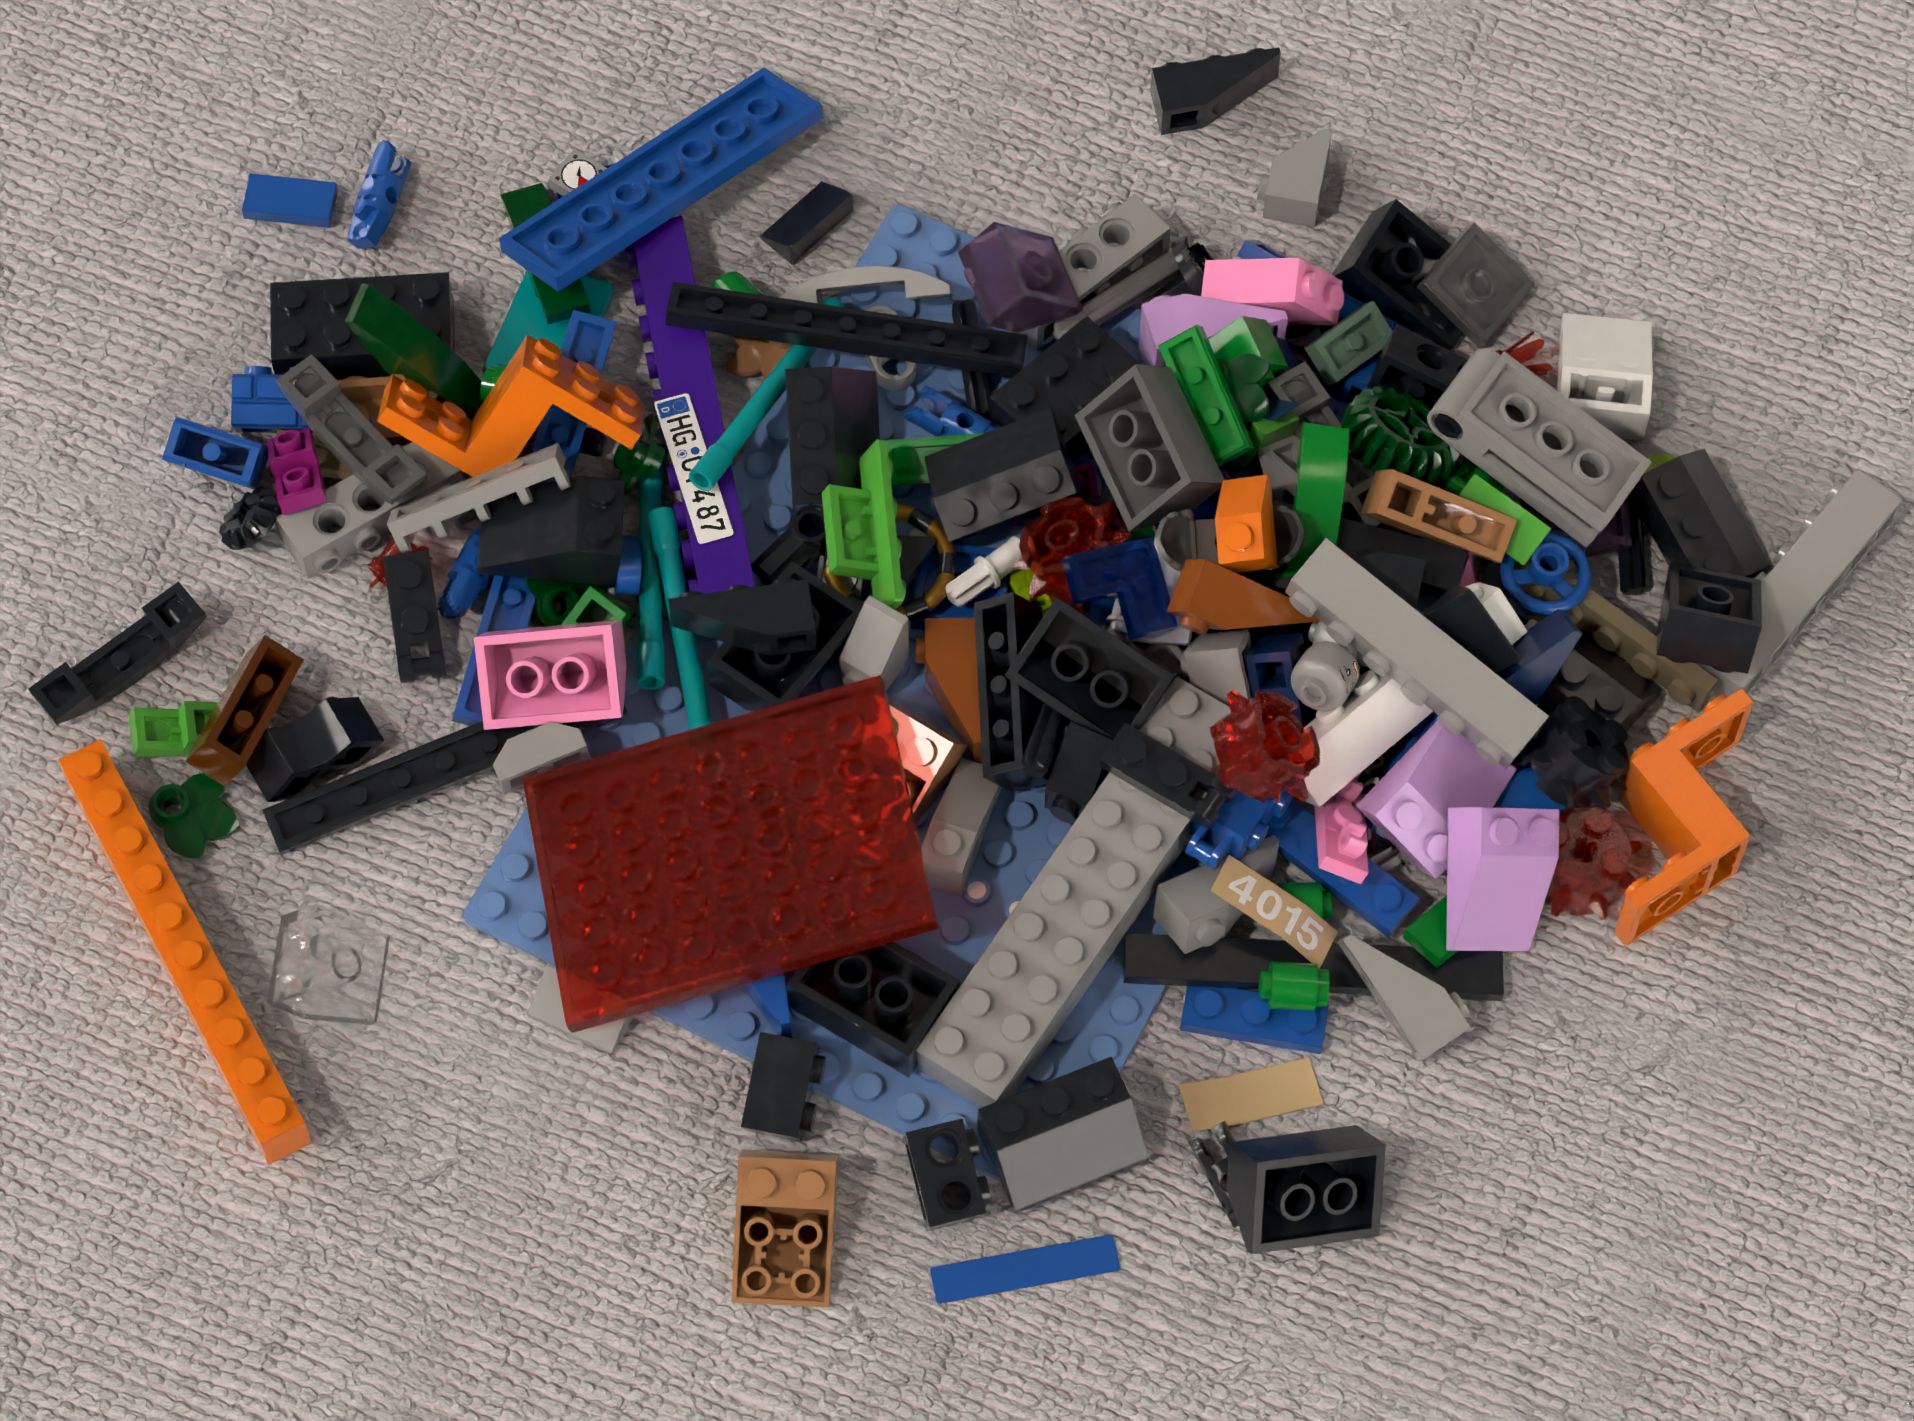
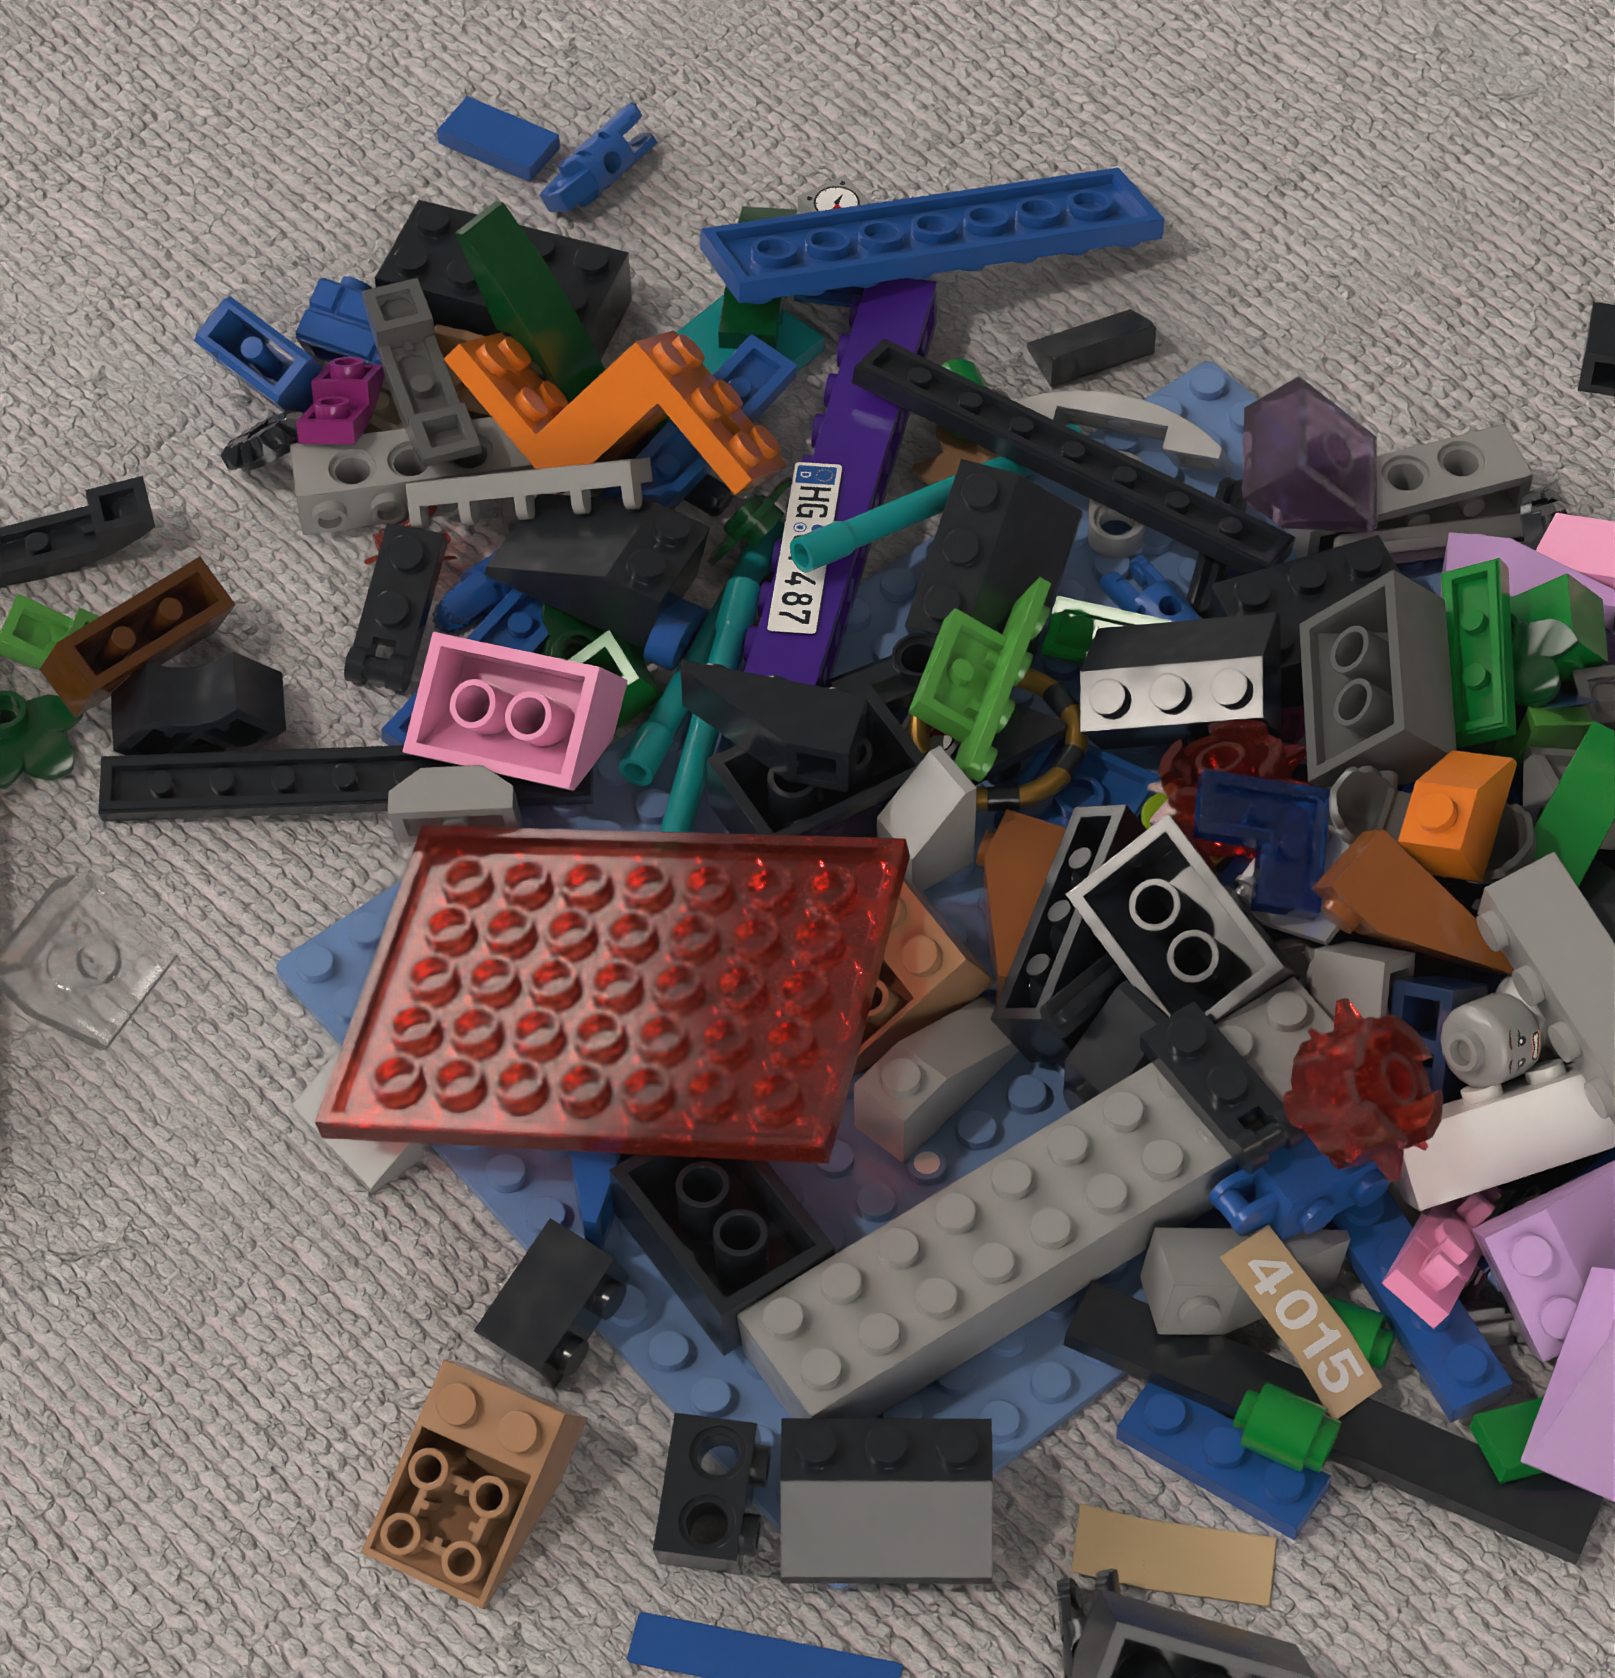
camera: 25 degrees right, 10 degrees down
white axle [945,536,1031,608] -> none
light grey slope [1337,935,1471,1061] -> none

